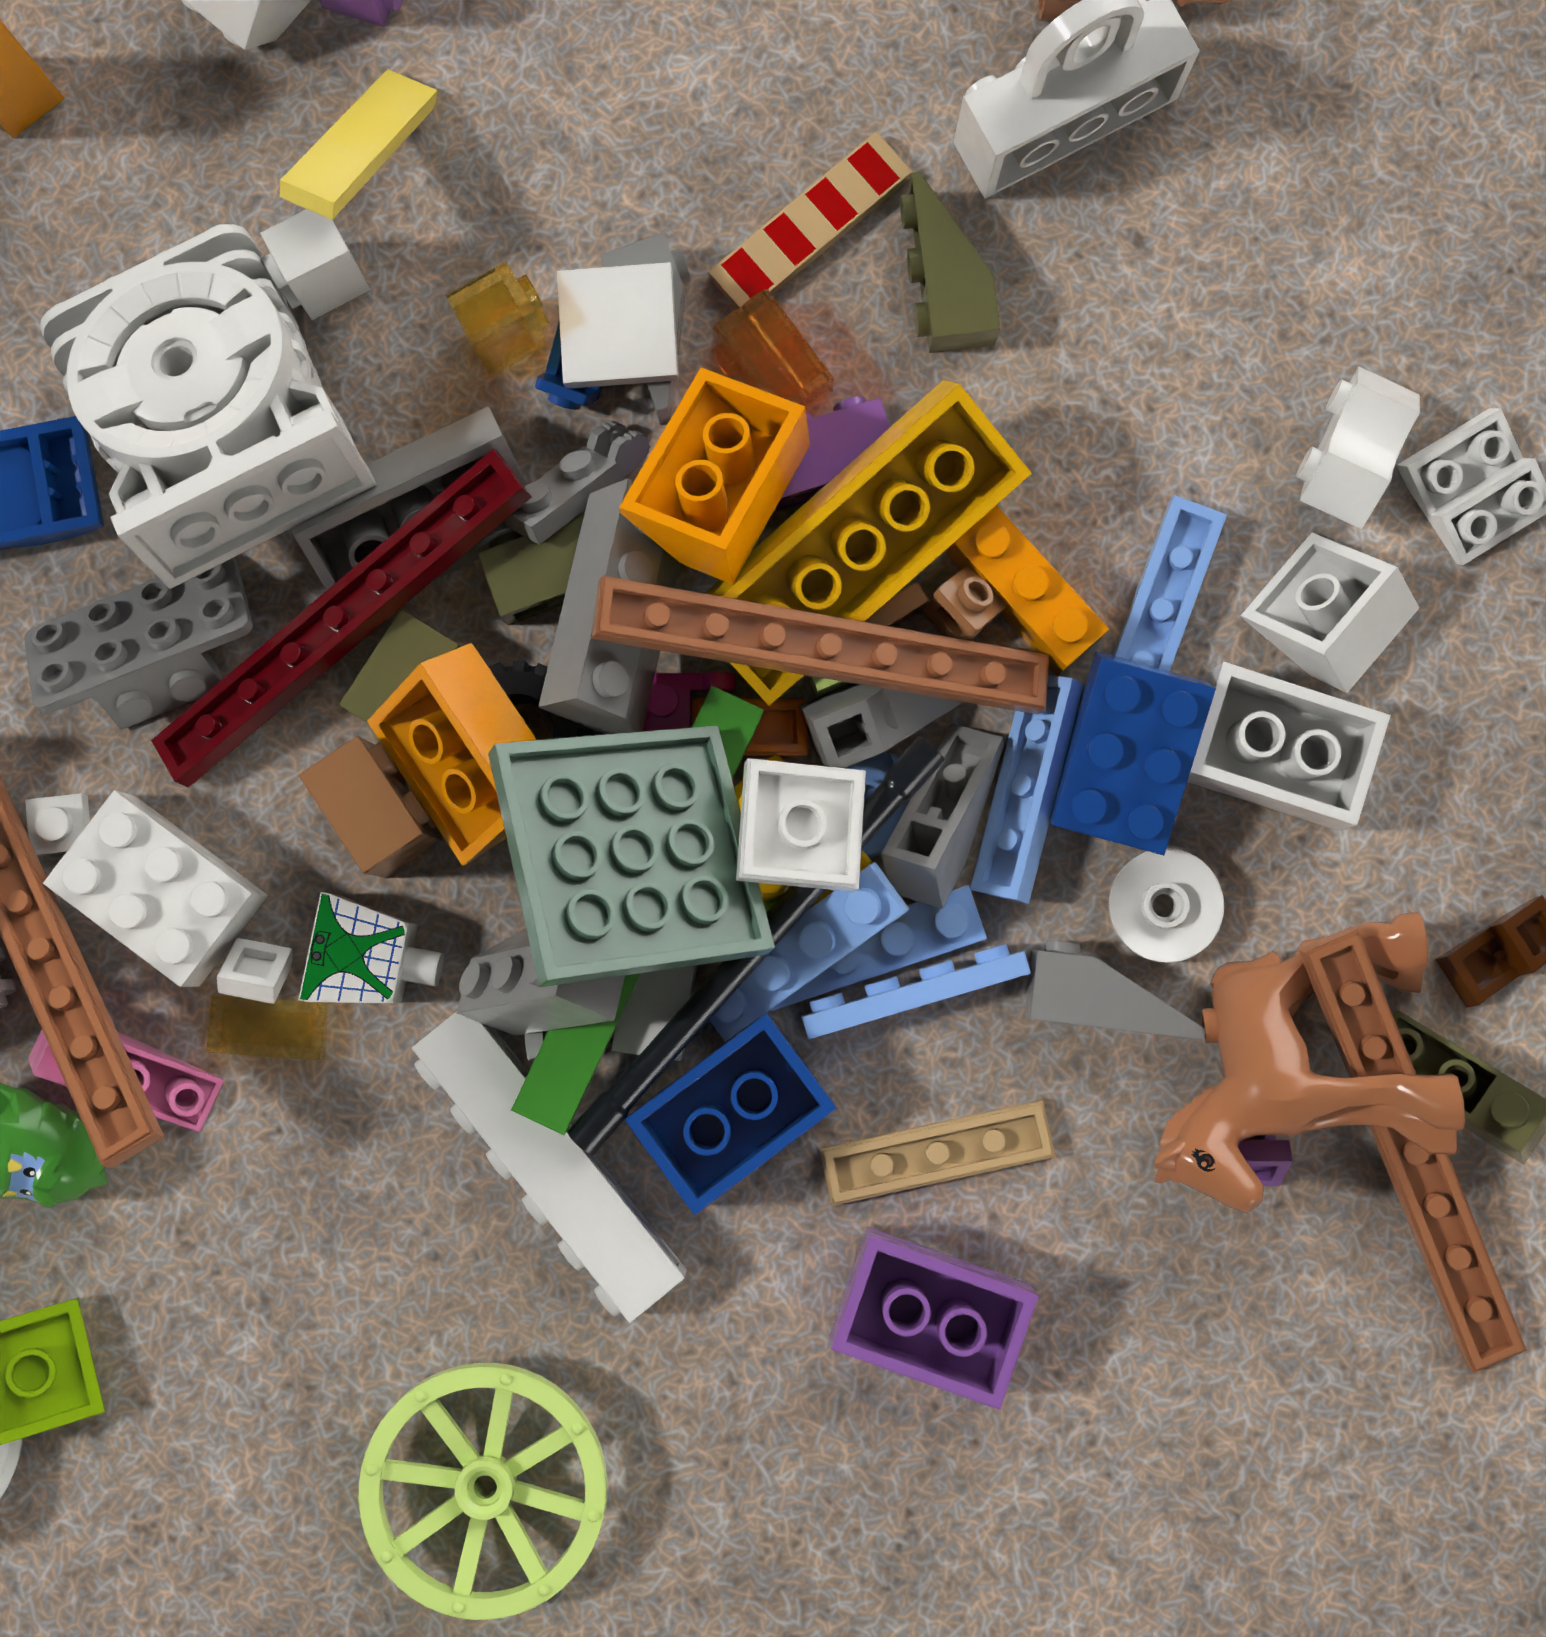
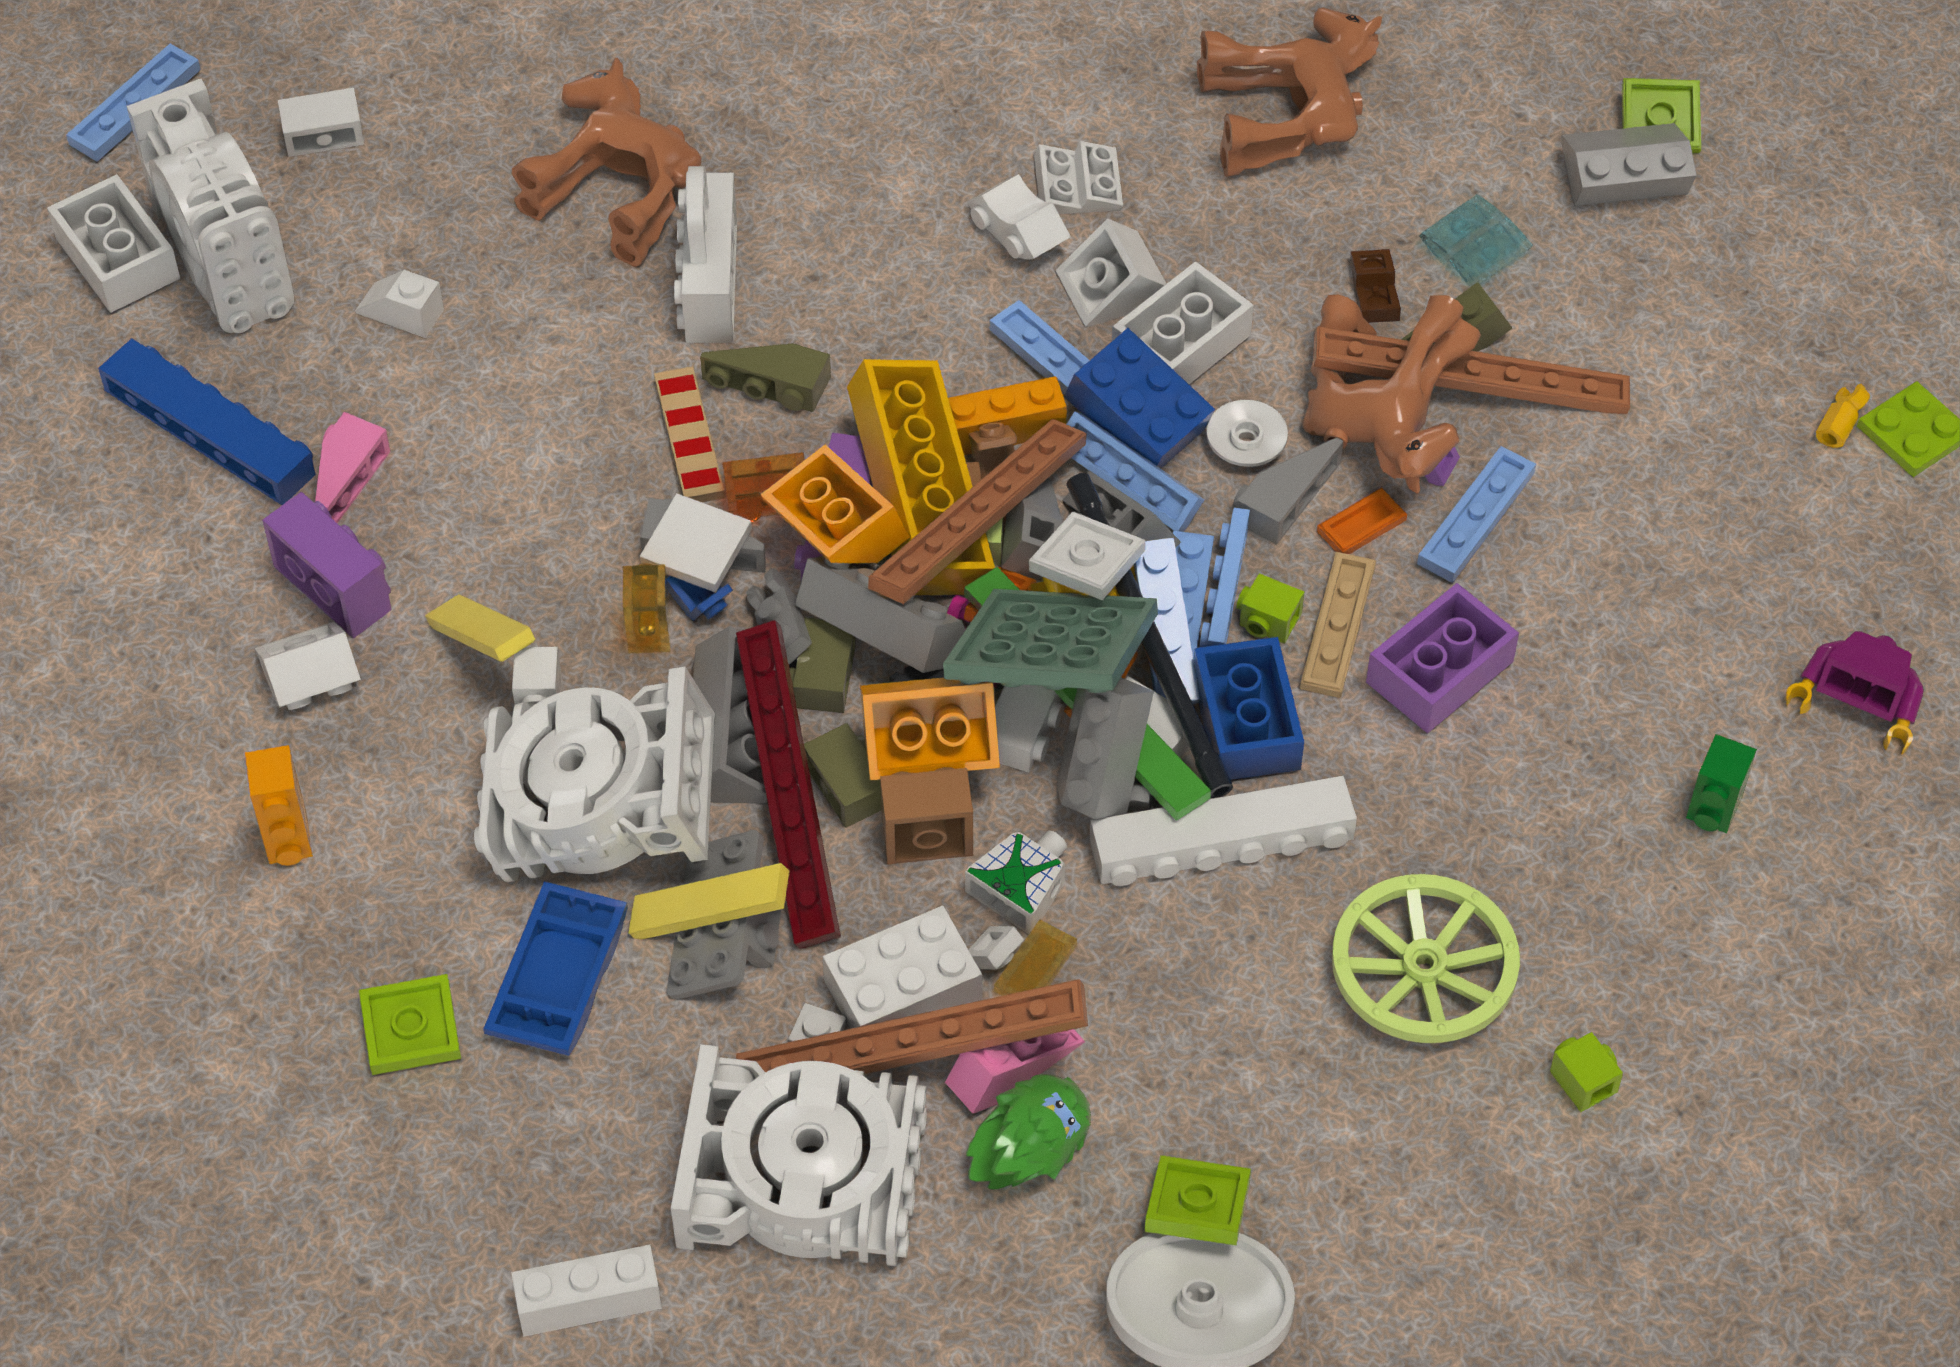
camera: 65 degrees left, 30 degrees down
none -> light yellow tile [628,863,789,939]
none -> lime brick [1236,573,1305,644]
none -> orange tile [1317,487,1407,554]
none -> light blue plate [1417,446,1536,583]

